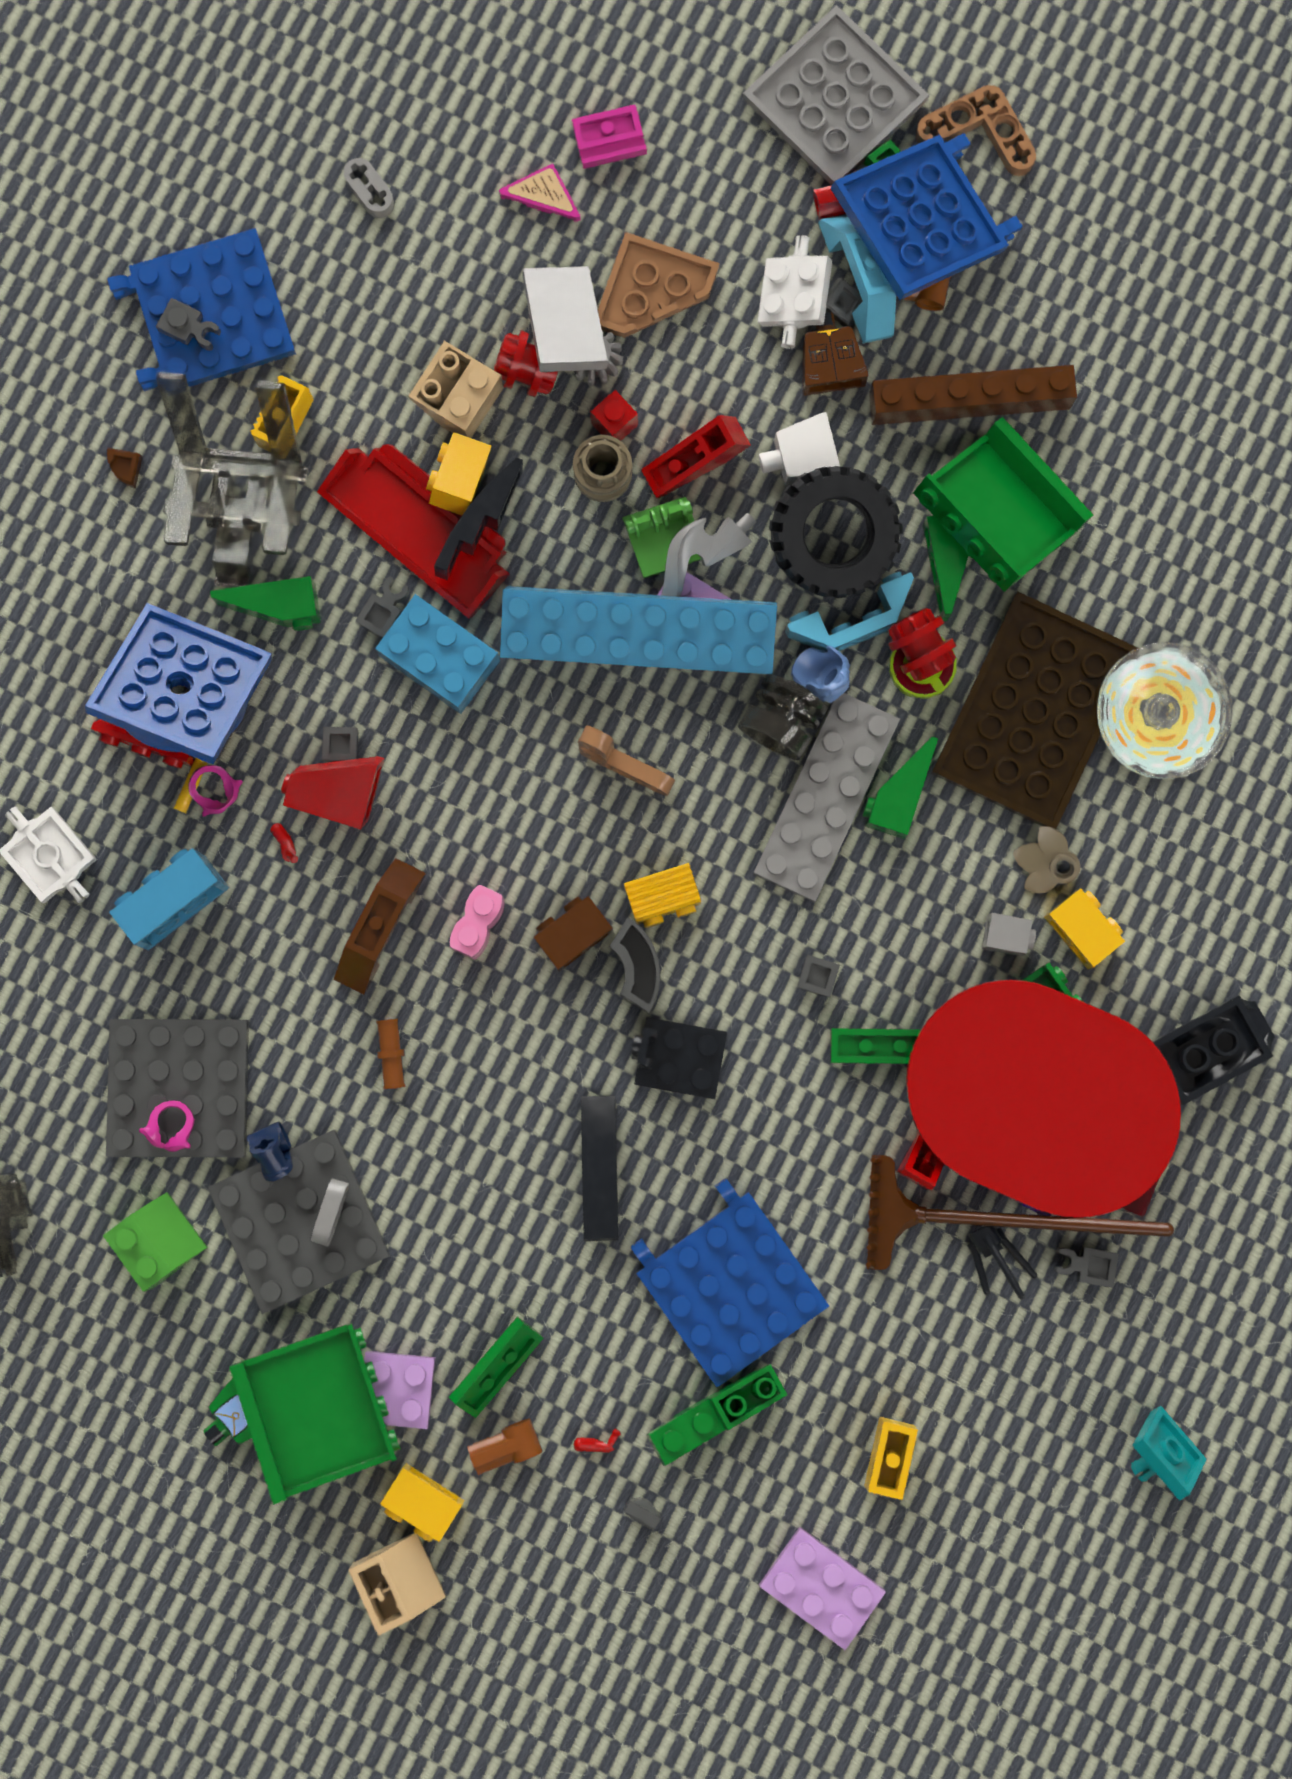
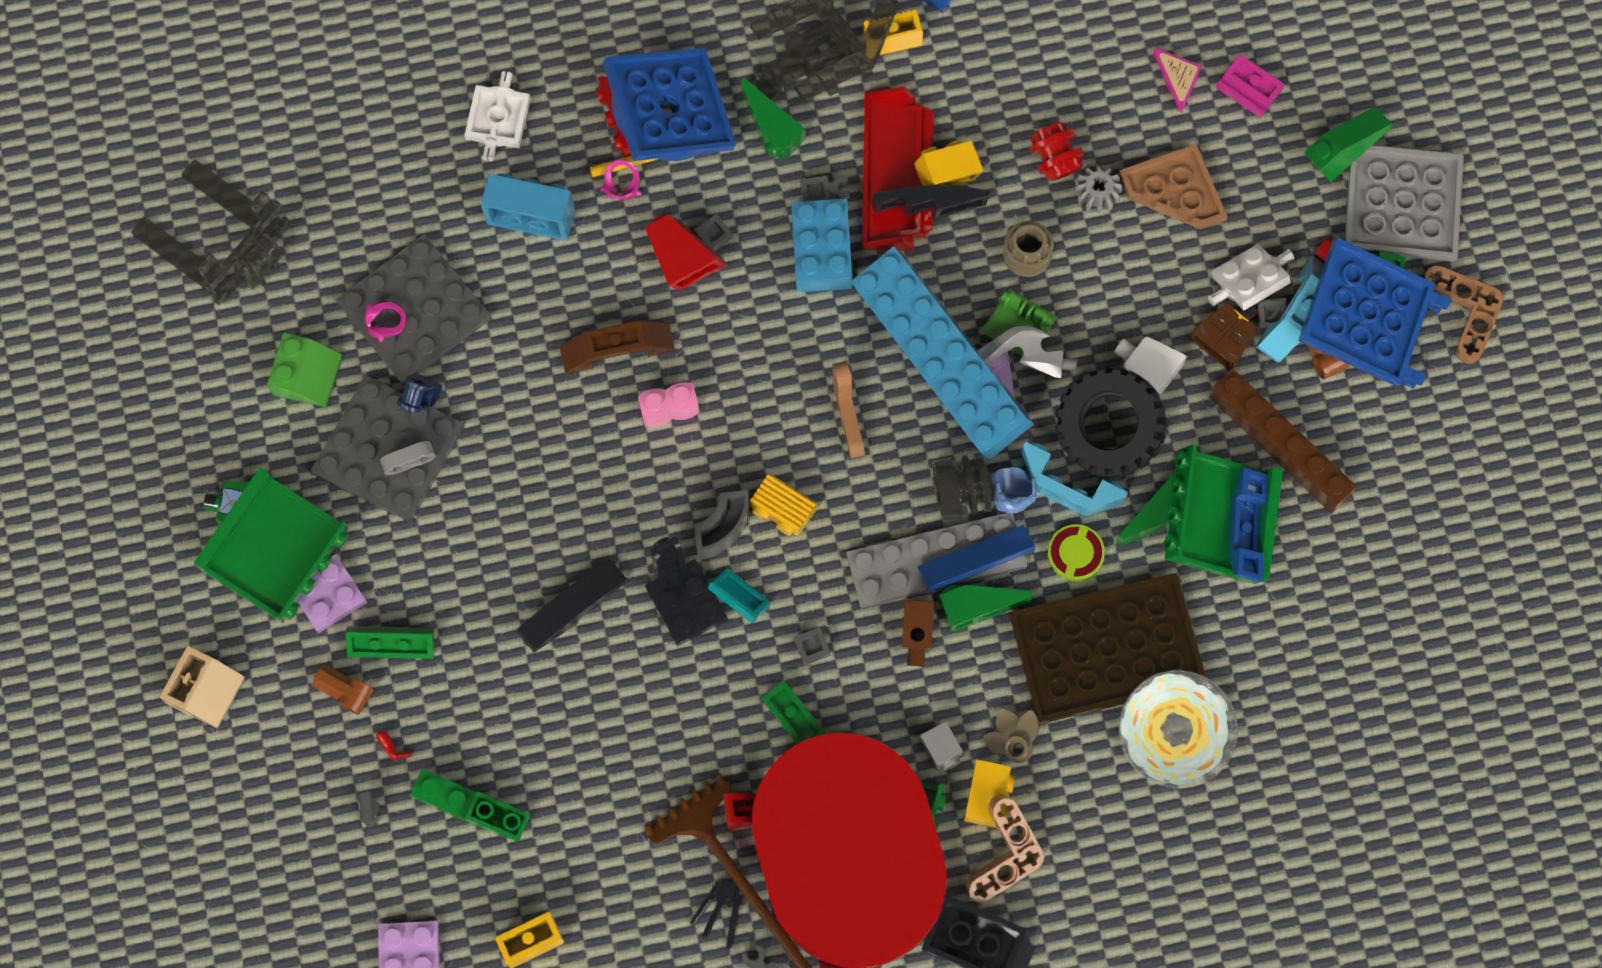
camera: 55 degrees right, 10 degrees down
red piece [270,823,298,863] -> none
dark orange pin [376,1019,405,1089] -> none
yellow brick [380,1463,465,1542] -> none
tan slope [408,341,504,438] -> none
tile [522,266,608,372] -> none
reddish brown brick [534,896,614,972] -> none
red brick [590,390,638,441] -> none
blue plate [631,1178,829,1388] -> none
red slope [641,415,751,498] -> none
red piece [888,608,957,681] -> none
none -> teal tile [708,567,771,624]
none -> reddish brown torso [902,600,934,667]
none -> blue slope [917,525,1035,593]
none -> medium nougat beam [965,794,1044,902]
none -> blue slope [1229,468,1269,582]
none -> green slope [1304,106,1394,182]

